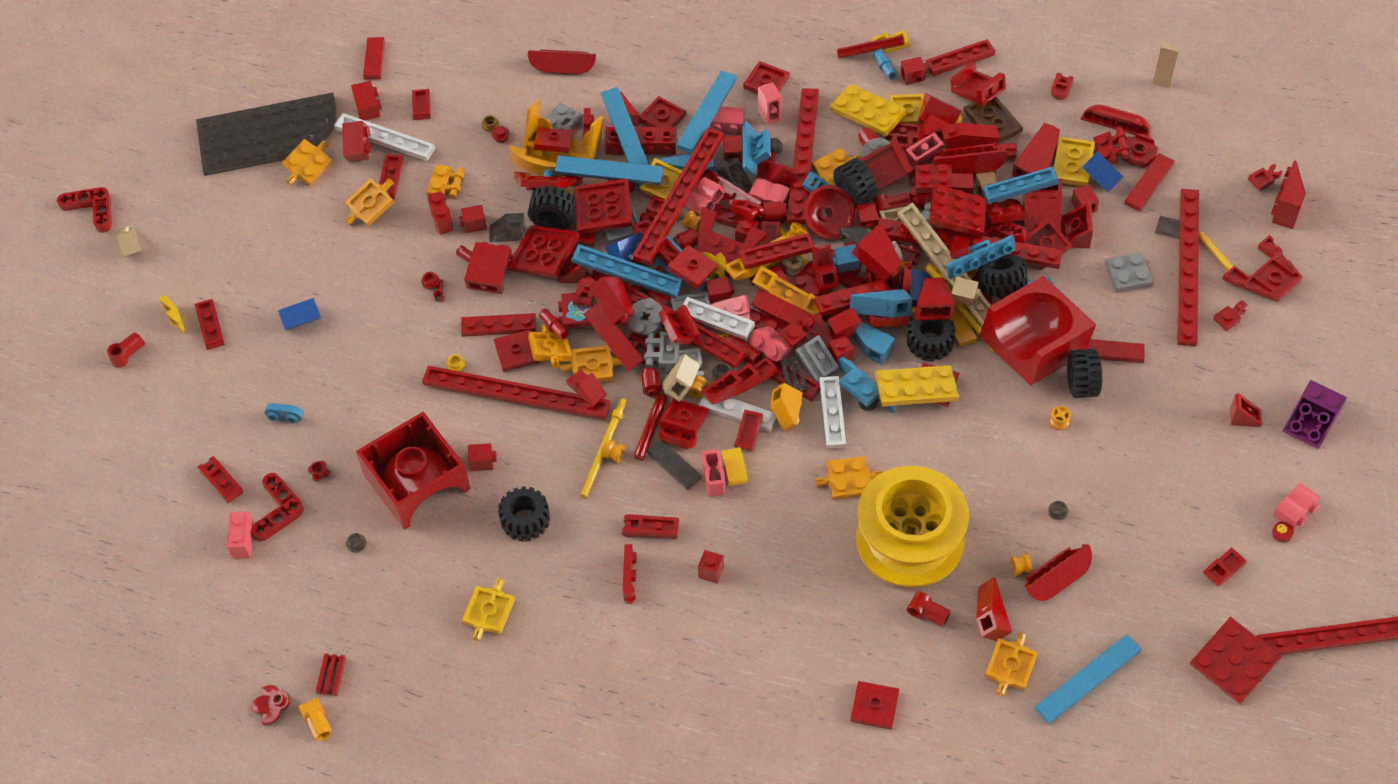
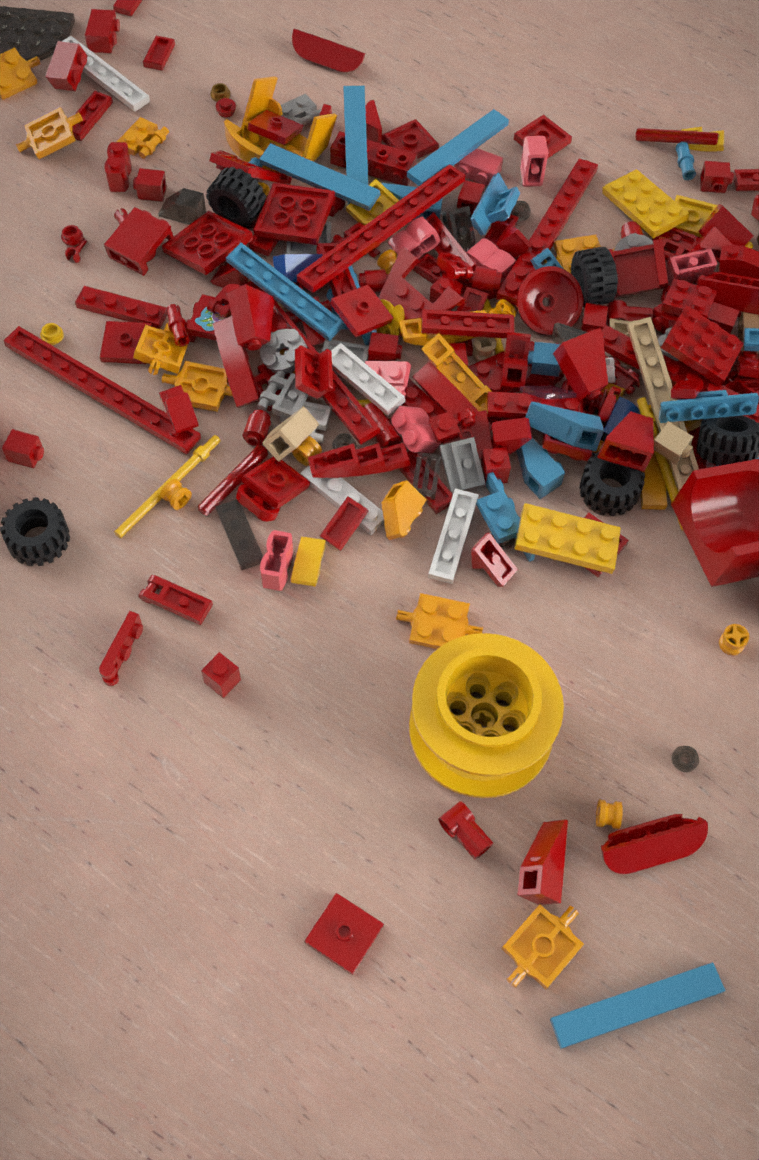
camera: 15 degrees right, 5 degrees up
none -> slope [471,532,518,587]
none -> clear pink piece [520,385,577,399]

